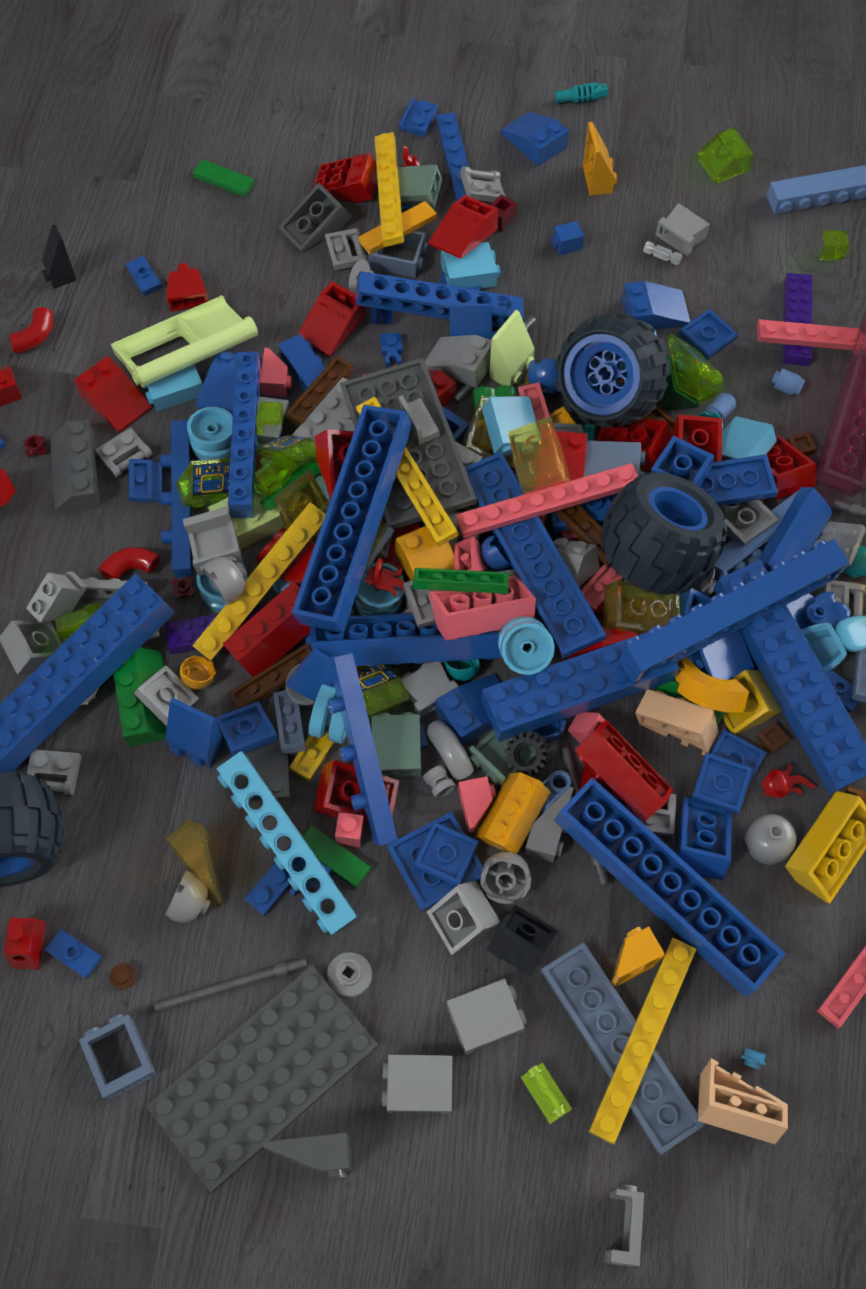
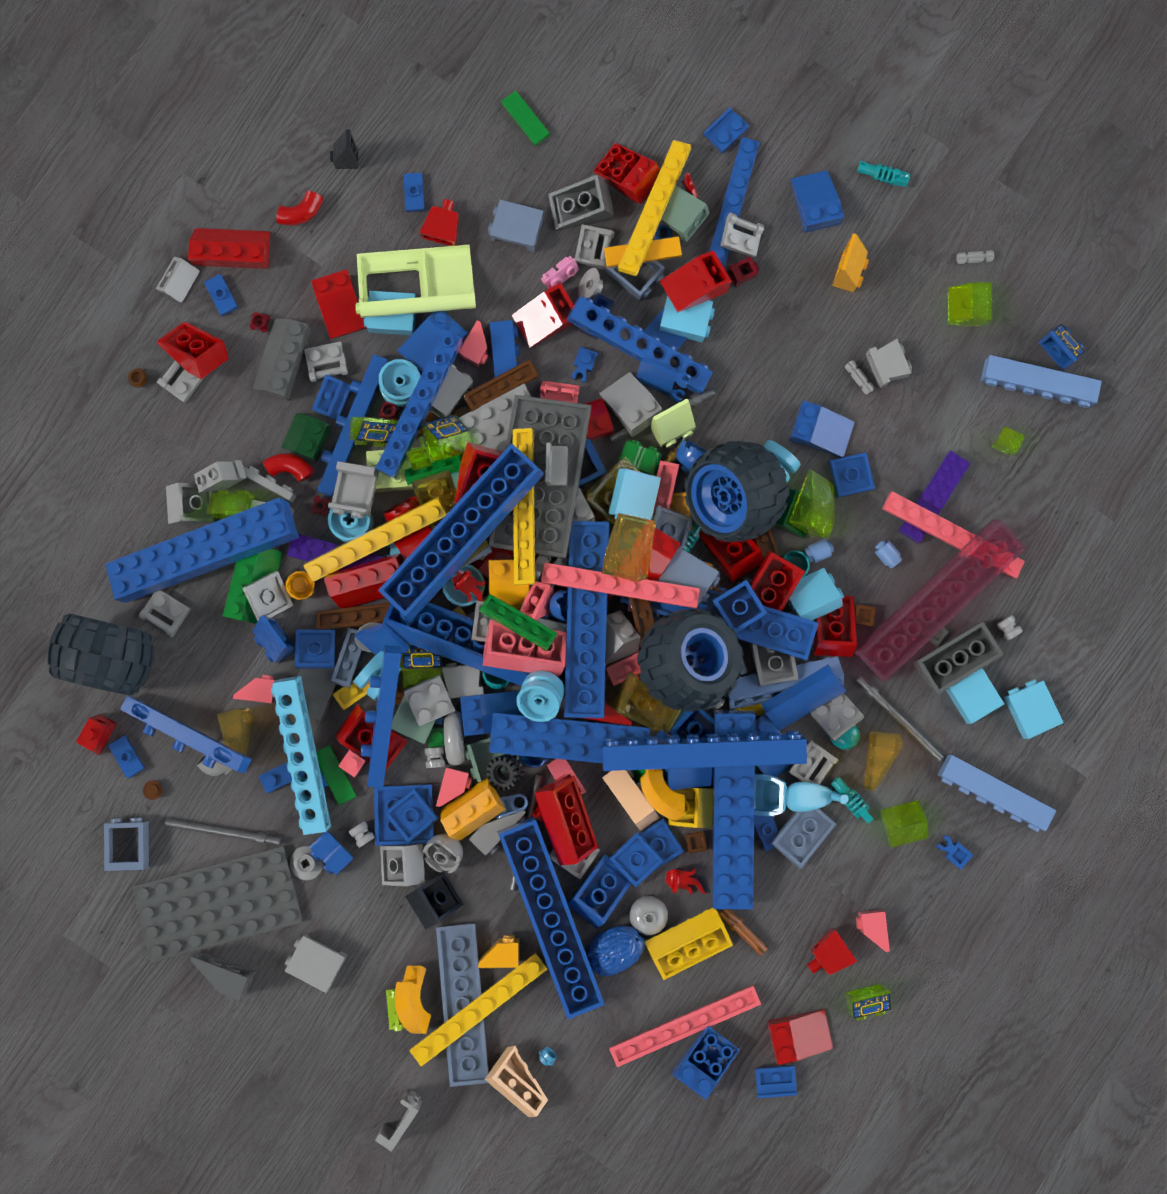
camera: 25 degrees right, 20 degrees up
light grey cylinder [202,557,246,605] -> none
clear neon green panel [256,401,283,435] -> none
light grey panel [446,979,527,1055] -> none
blue brick [551,221,584,255] -> none
blue plate [806,592,851,629] -> none
none -> piece [120,696,252,773]
none -> coral slope [233,675,277,704]
none -> dark green slope [281,413,331,462]
none -> blue brick [310,830,354,875]
none -> light grey wheel [349,821,375,848]
none -> light orange arch [395,966,431,1034]
none -> light grey plate [403,675,455,726]
none -> green plate [428,728,445,748]
none -> sand blue panel [488,200,544,252]
none -> bright pink hinge [541,256,580,289]
none -> blue hair [587,926,645,976]
none -> light grey axle [956,250,994,264]
none -> blue slope [1038,323,1085,370]

